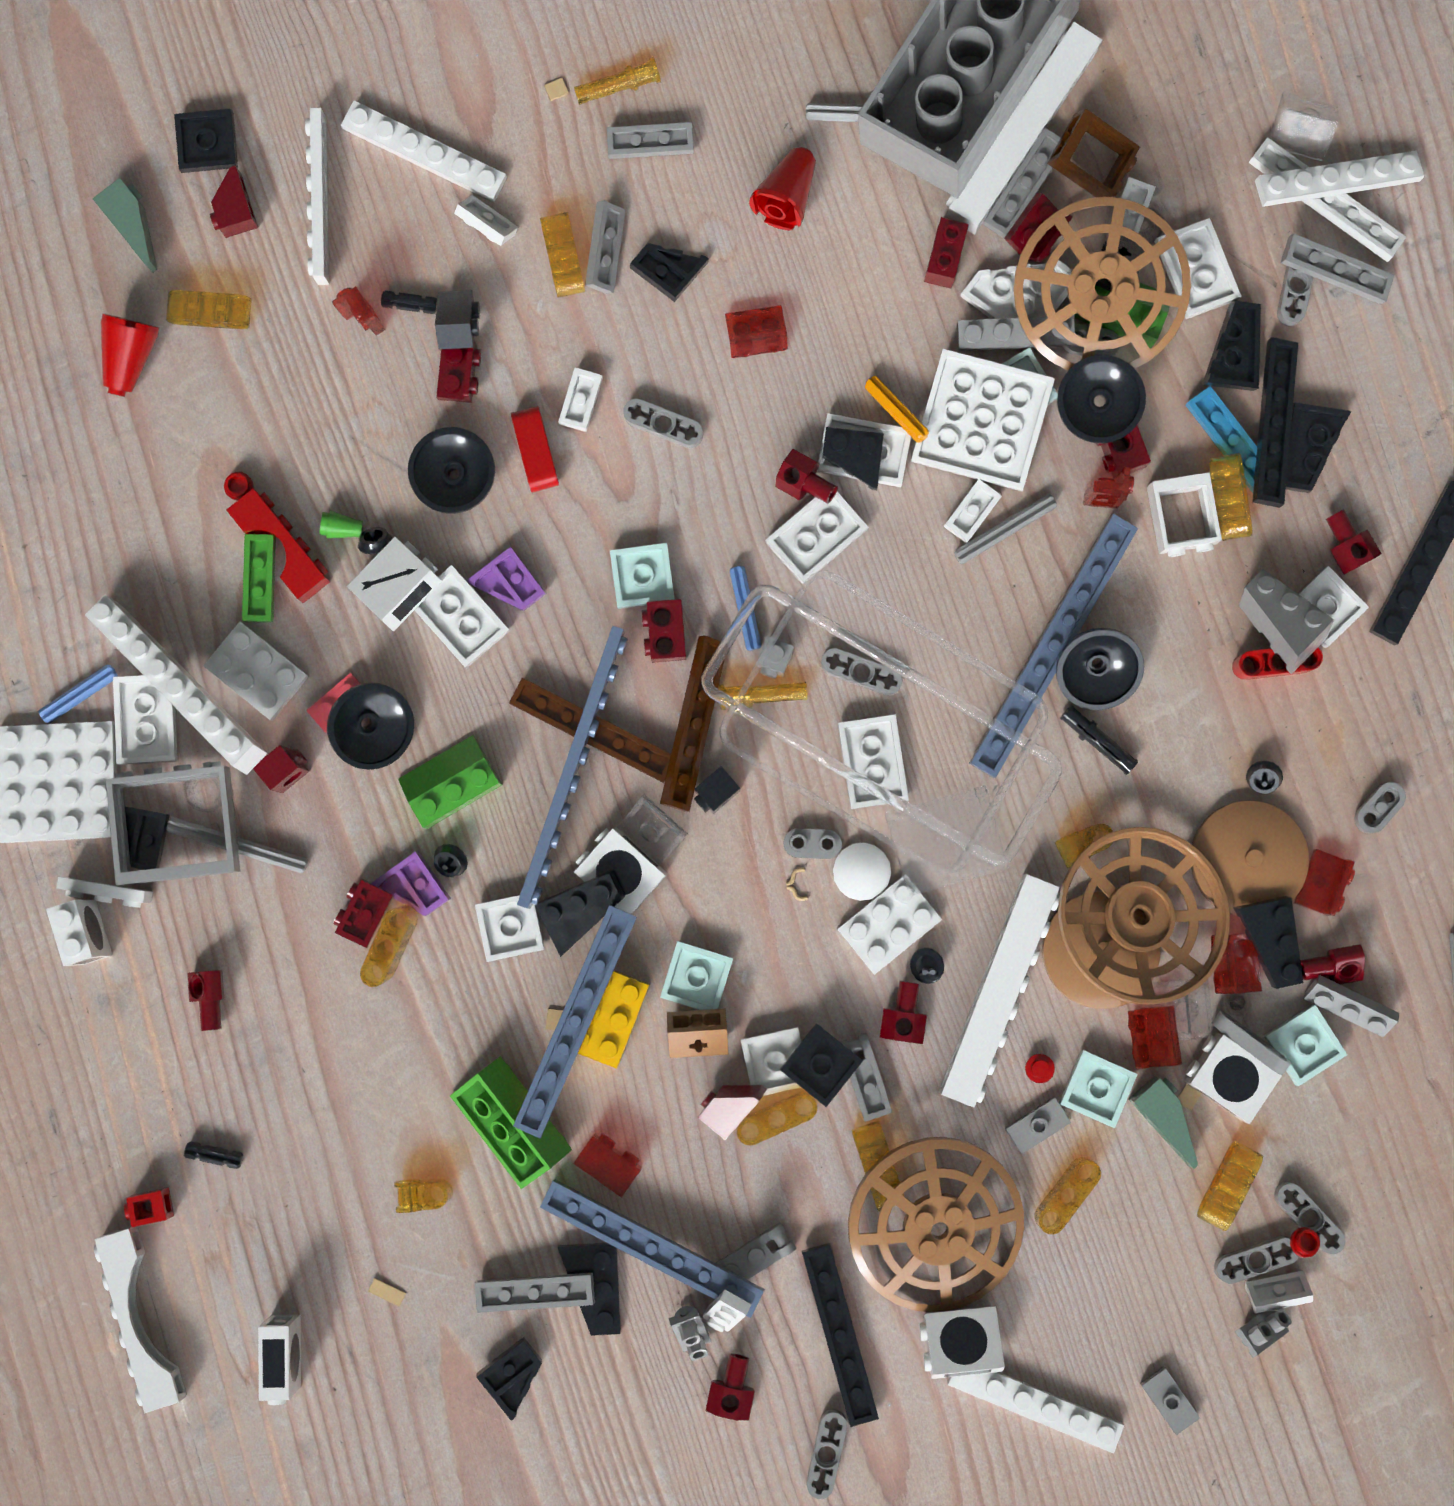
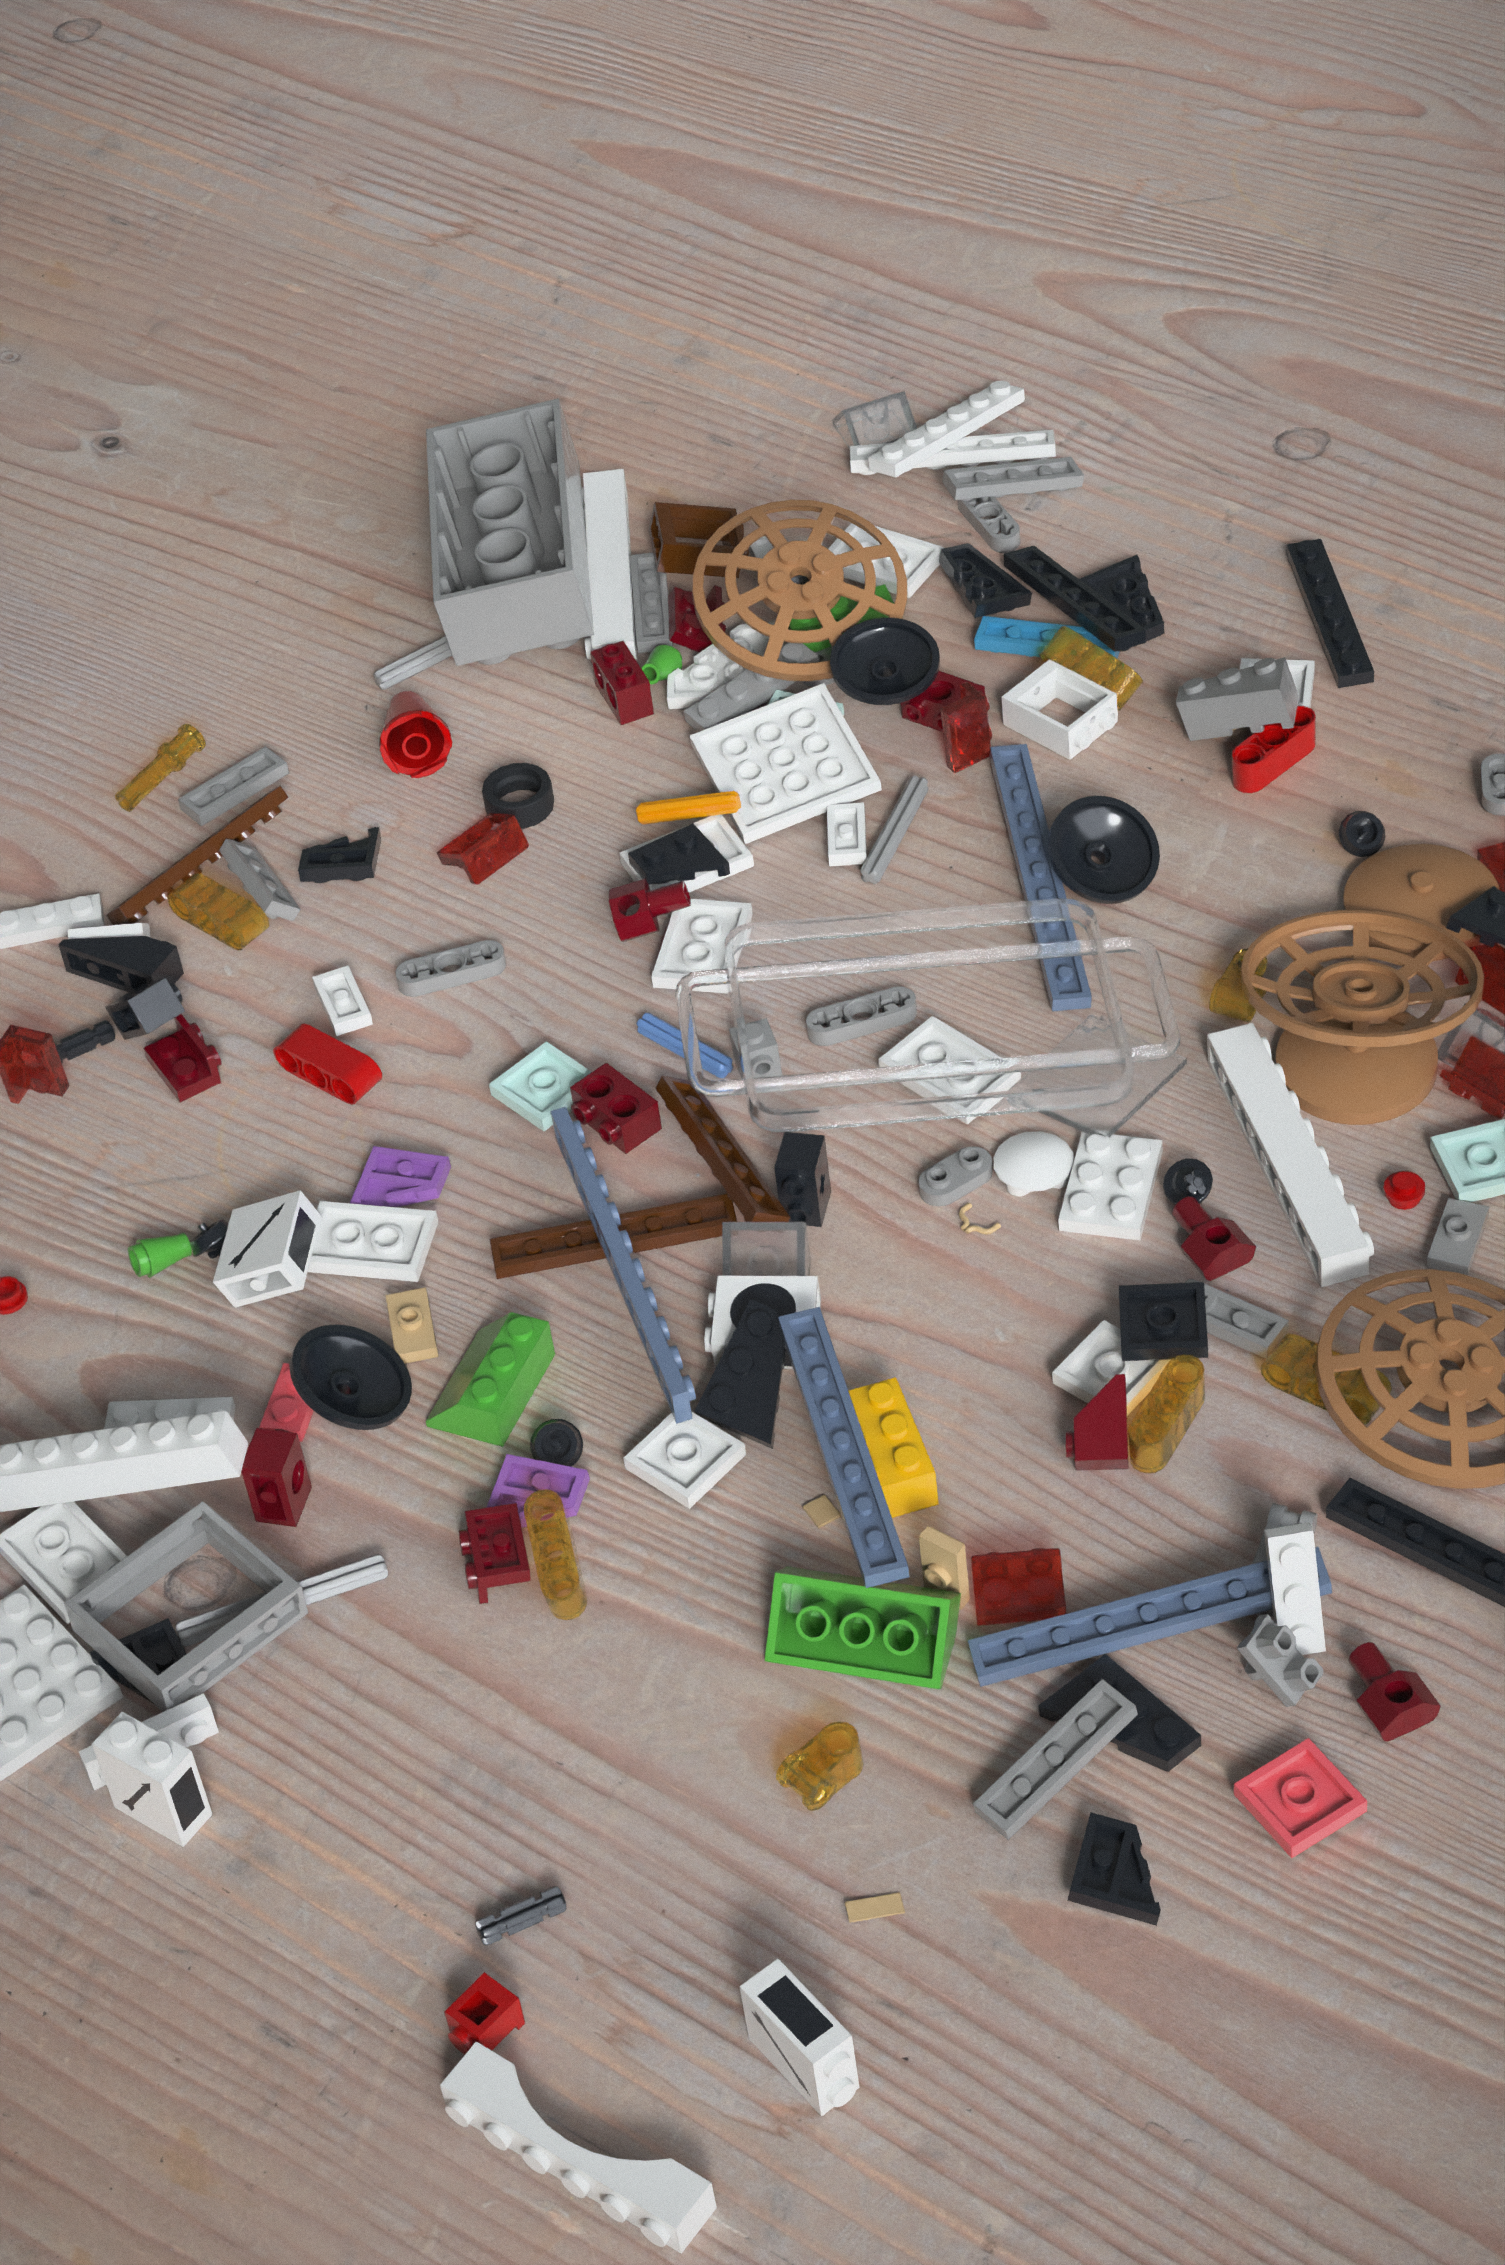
camera: 30 degrees left, 40 degrees down
dark red piece [187,970,224,1031] -> none
red arch [226,488,330,603] -> none
bright green plate [242,534,276,622] -> none
black dish [408,427,495,514] -> none
tan window [544,78,569,101] -> none
light aqua plate [660,941,733,1010] -> none
medium nougat brick [667,1008,729,1058] -> none
clear yellow pin [719,682,808,710] -> none
black pin [1060,705,1138,775] -> none
dark red piece [1326,509,1382,575] -> none
none -> black slope [58,936,184,992]
none -> reddish brown plate [106,786,289,925]
none -> tan plate [385,1287,439,1364]
none -> black tyre [482,763,554,829]
none -> bright green cone [641,645,682,684]
none -> tan plate [918,1526,970,1610]
none -> coral plate [1234,1738,1367,1858]

